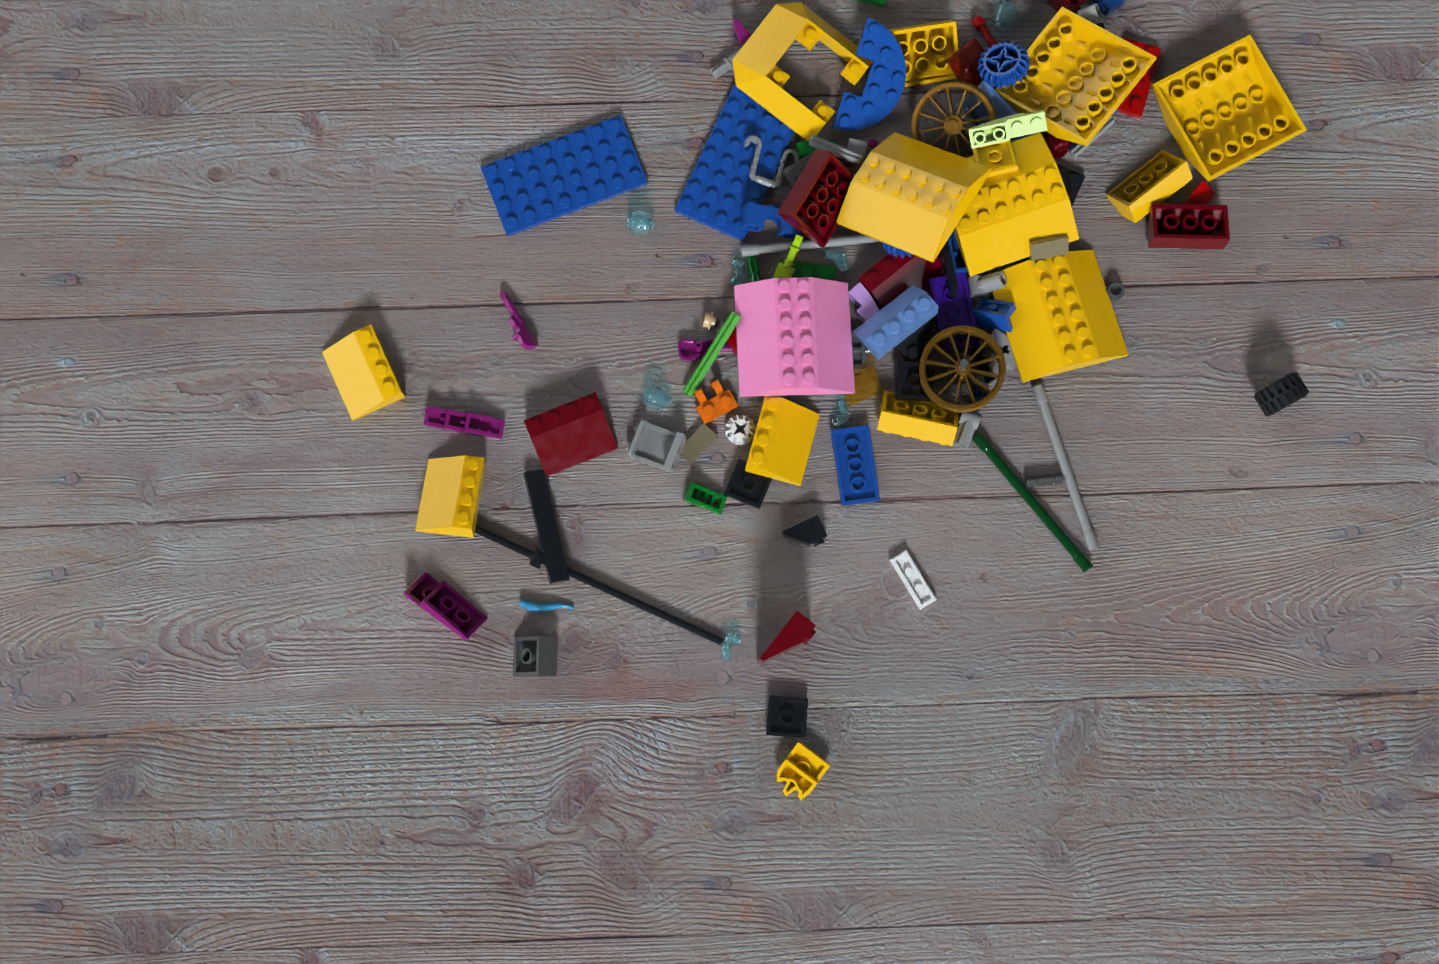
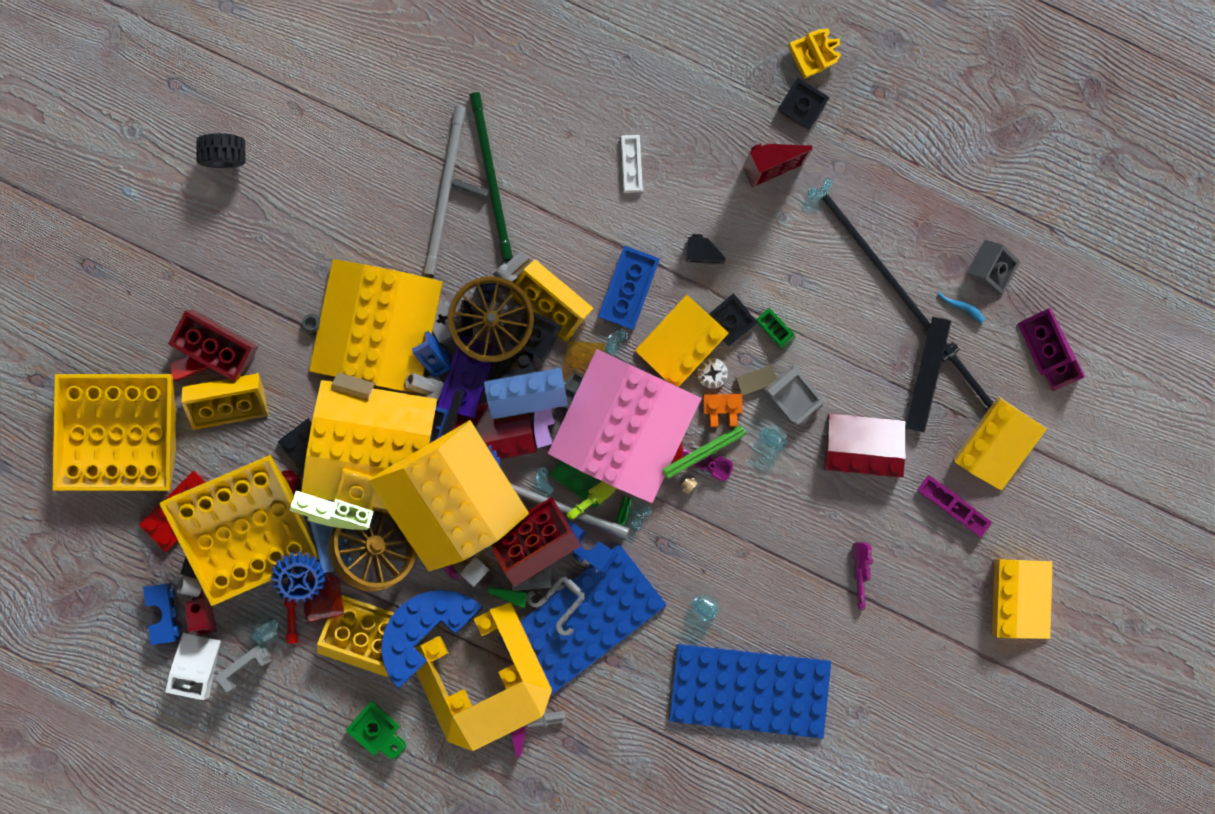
camera: 155 degrees left, 5 degrees up
light grey axle [809,135,863,165] -> none

